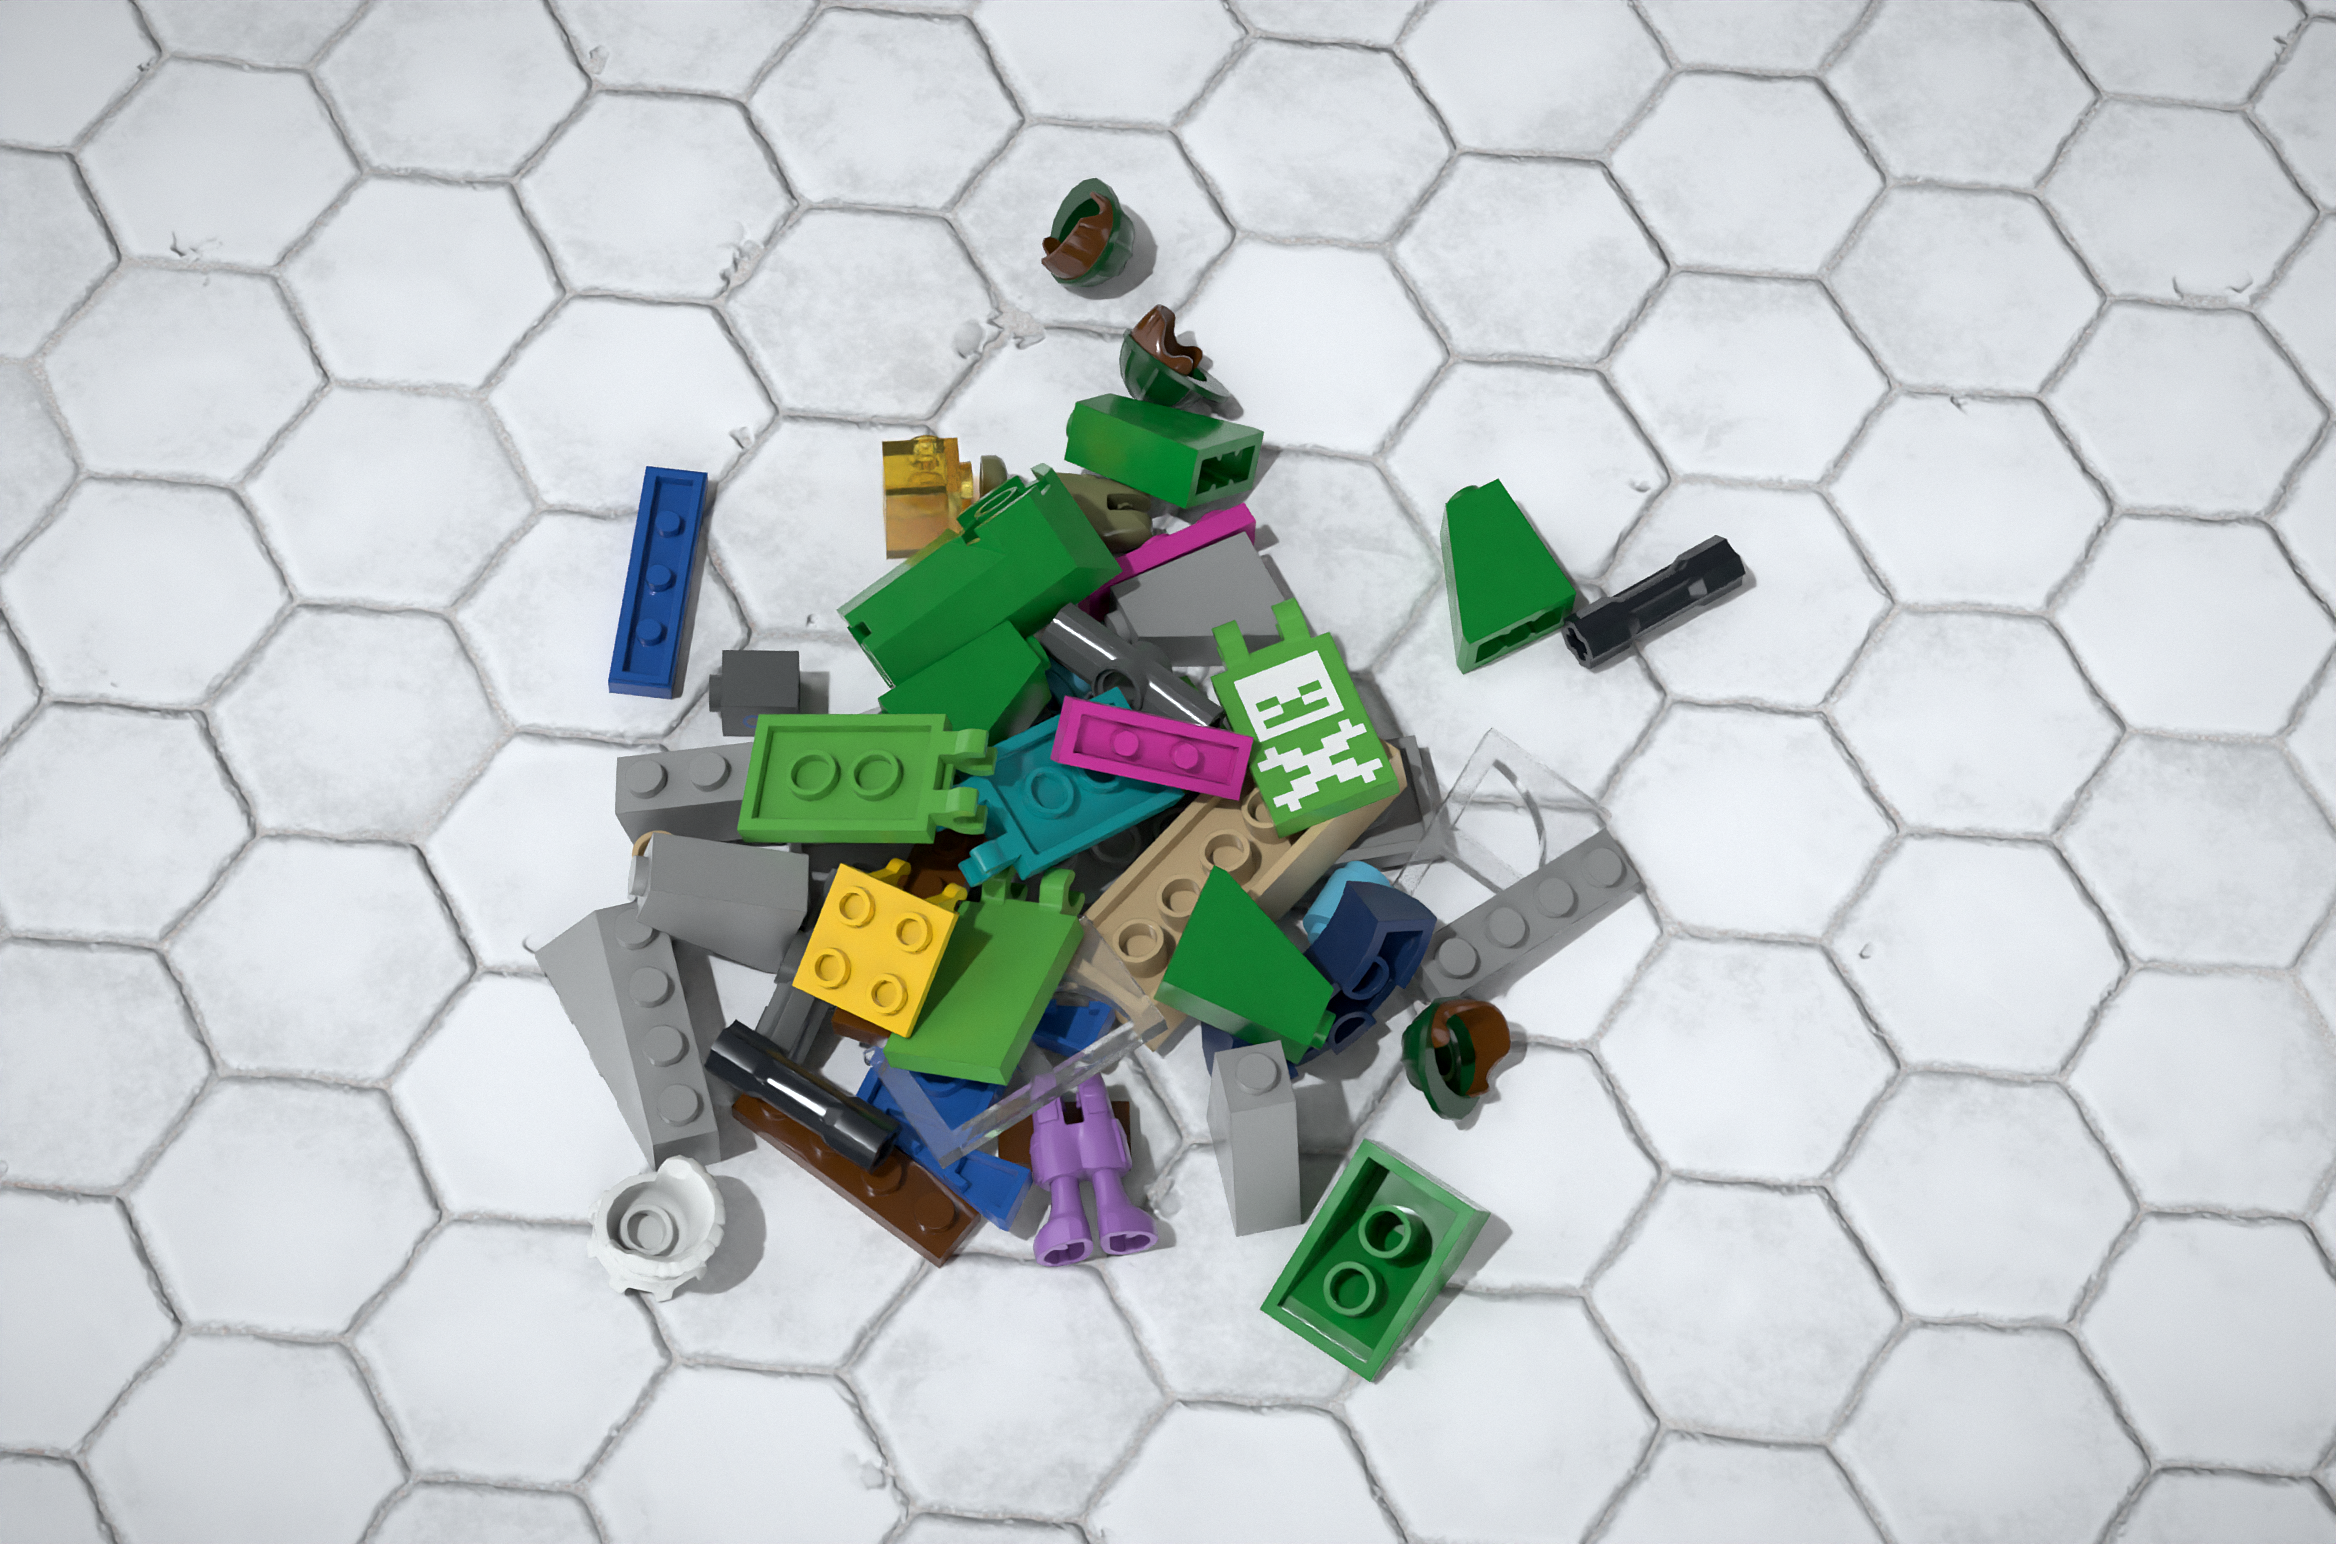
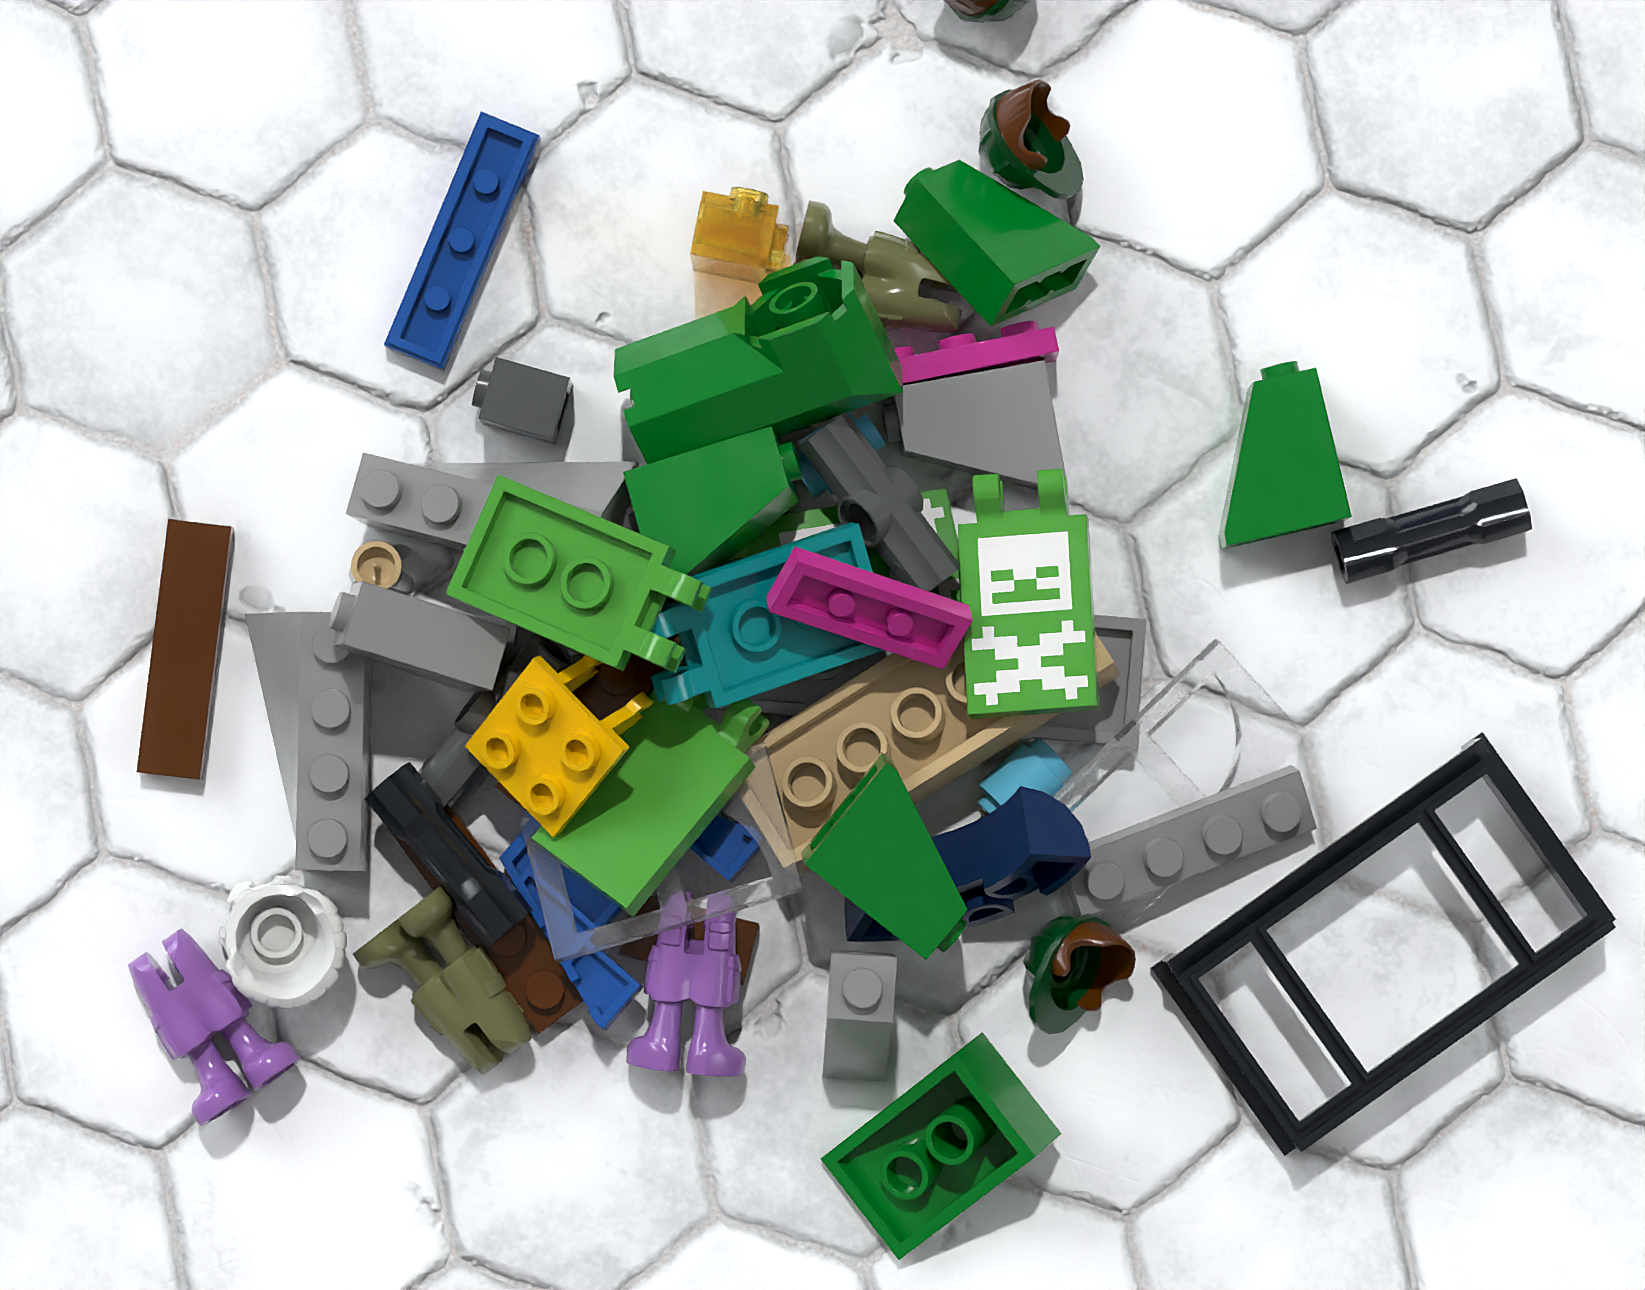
camera: 15 degrees right, 25 degrees up
none -> medium lavender piece [128,928,301,1126]
none -> reddish brown tile [136,519,234,780]
none -> olive piece [353,885,532,1075]
none -> black piece [1150,732,1616,1156]

